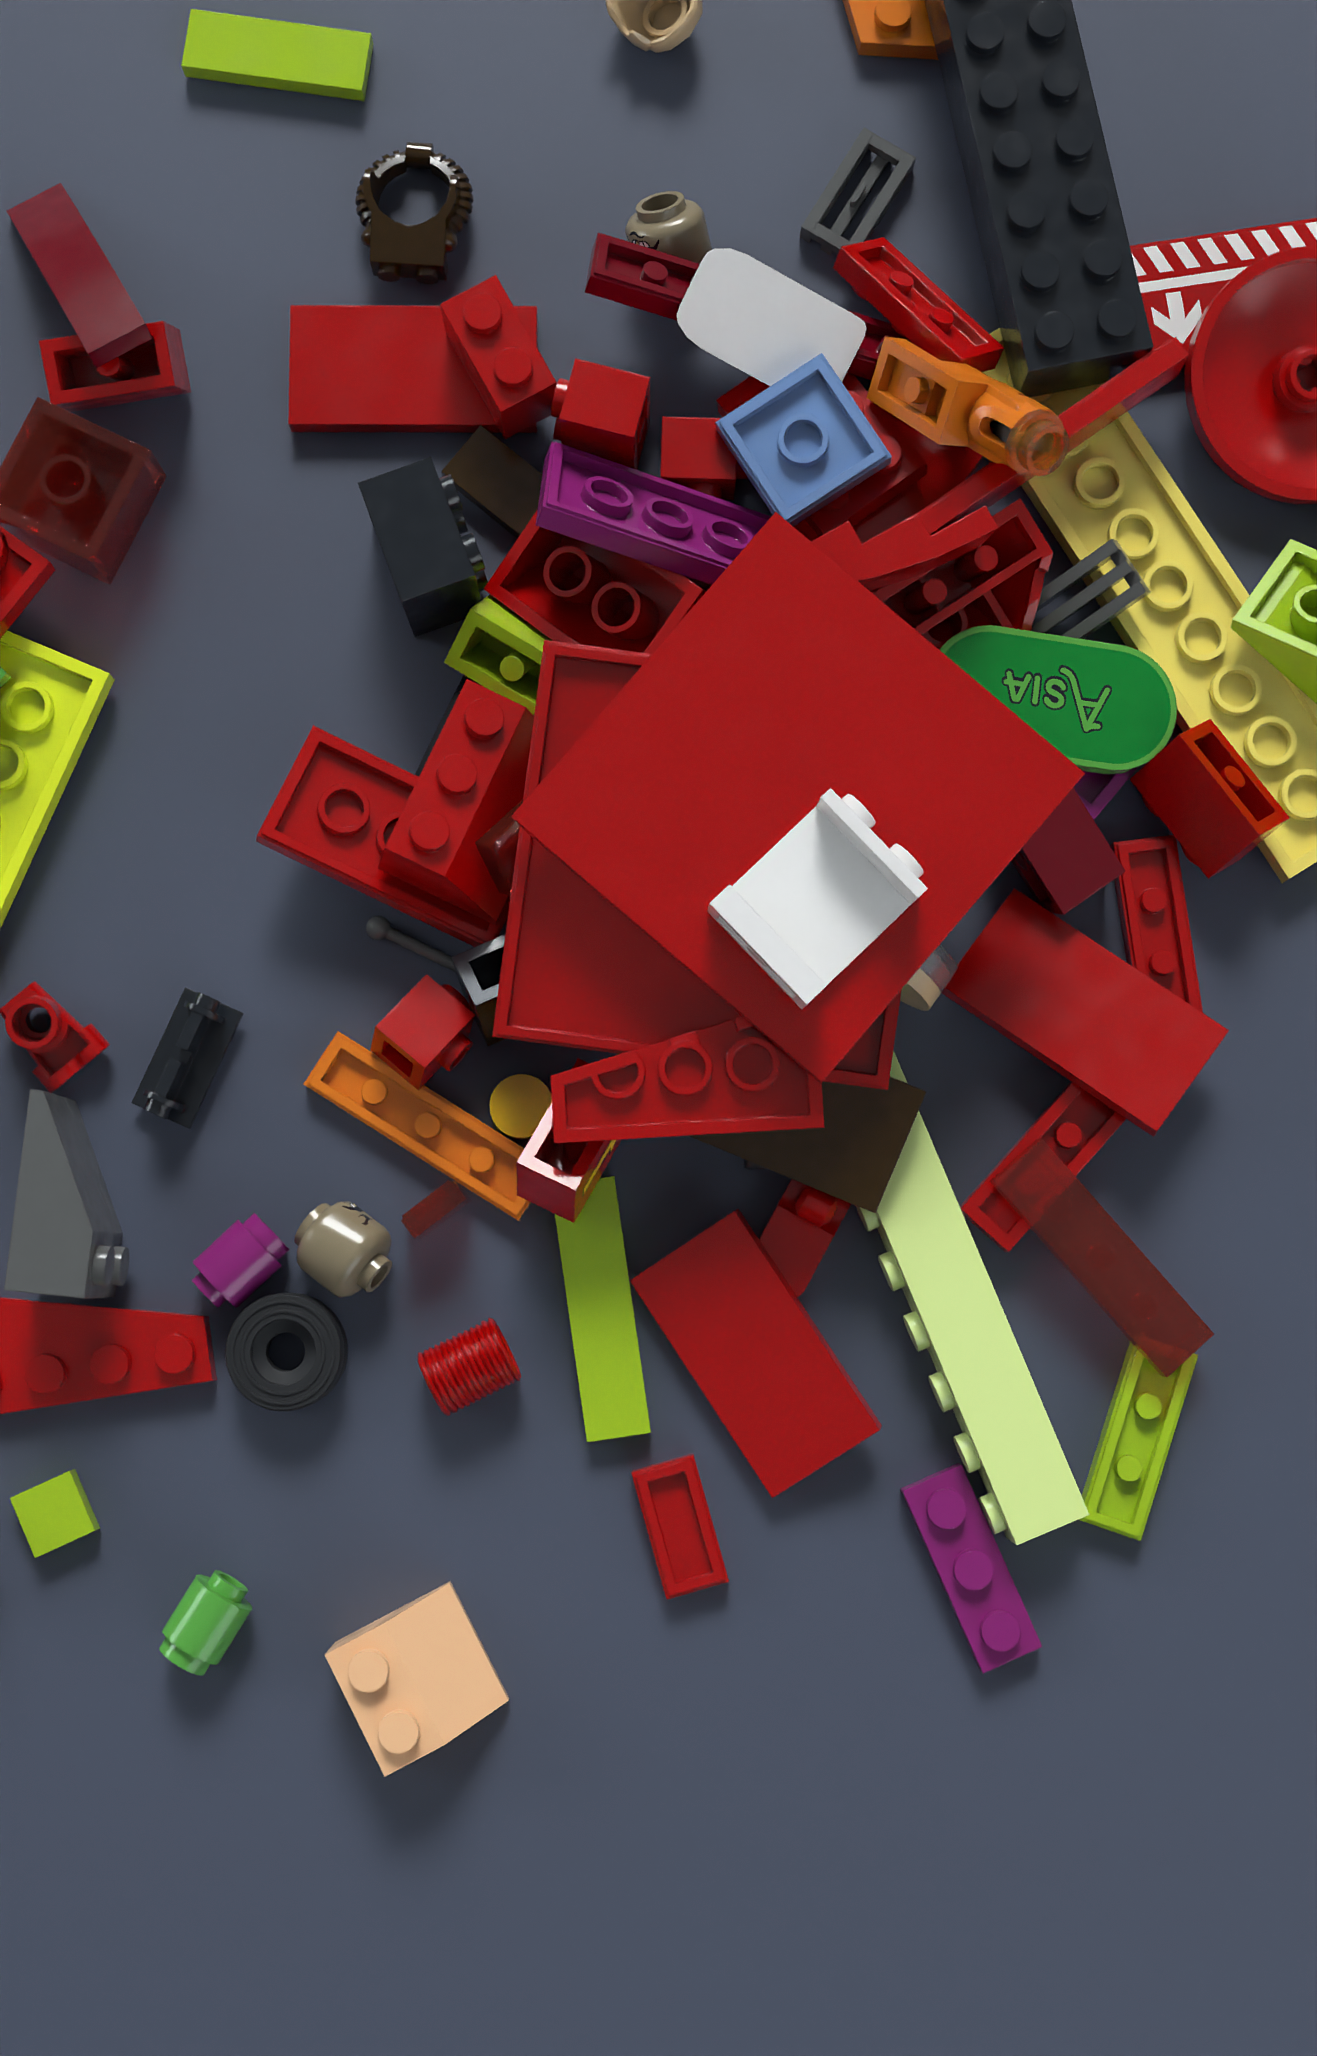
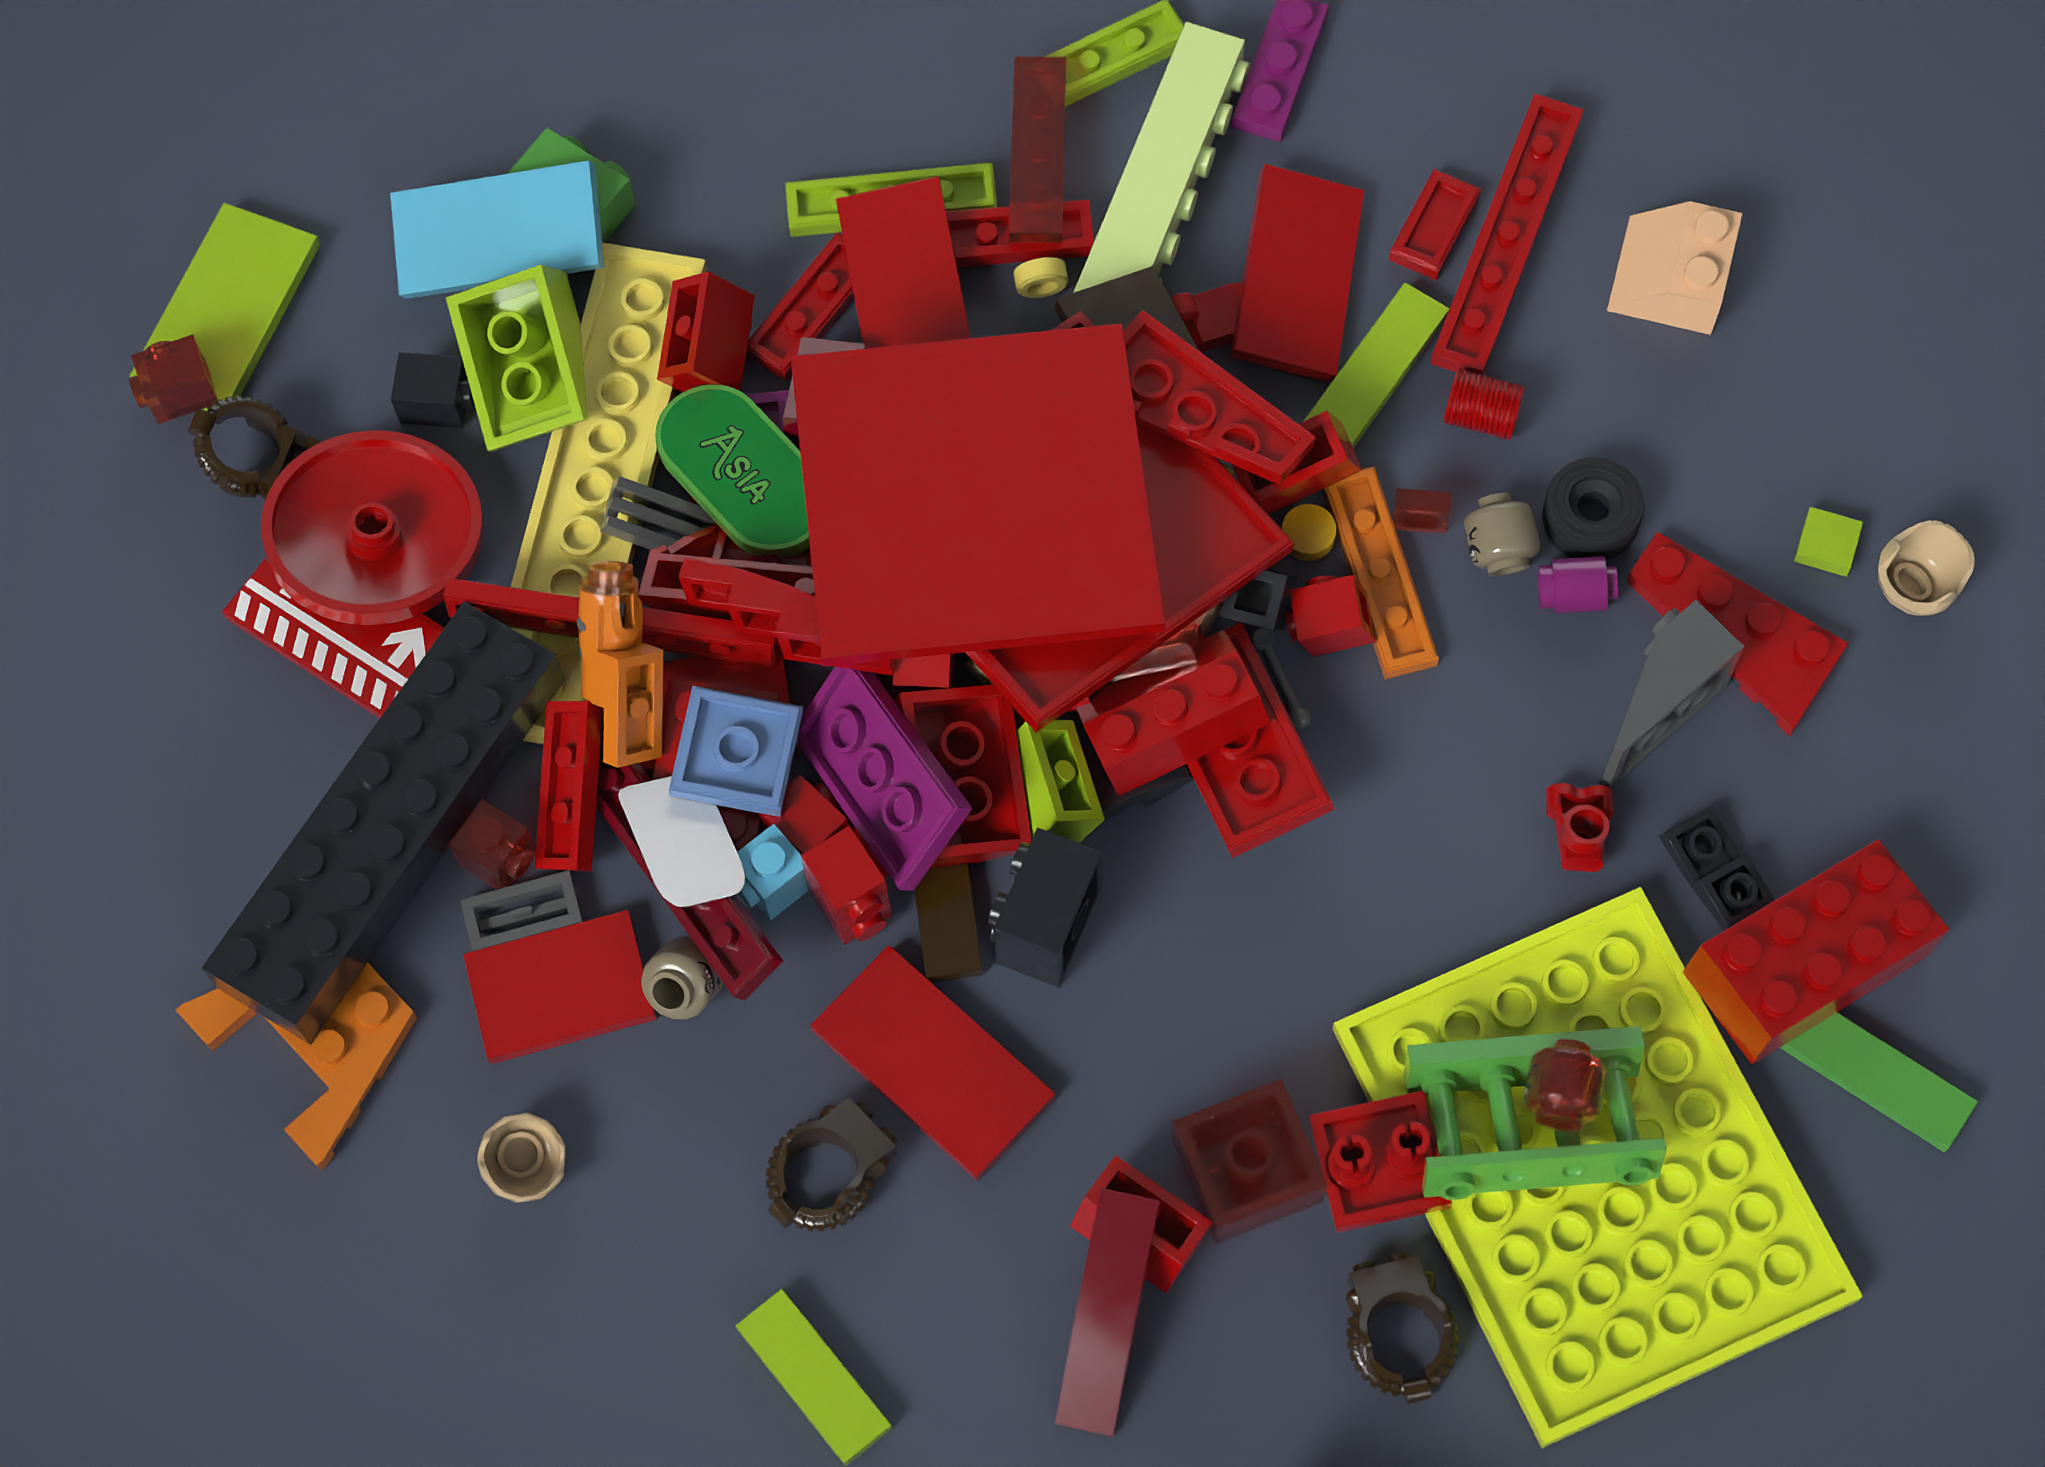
camera: 130 degrees left, 15 degrees down
black hinge [131,987,244,1129] -> none
bright green brick [159,1570,252,1676] -> none
red brick [440,275,557,439] -> none
white panel [707,788,928,1009] -> none
none -> clear red brick [449,799,536,889]
none -> red tile [463,910,656,1065]
none -> medium azure brick [737,824,809,921]
none -> lime tile [785,162,997,237]
none -> light yellow tile [1013,257,1069,298]
none -> red plate [1430,93,1584,376]

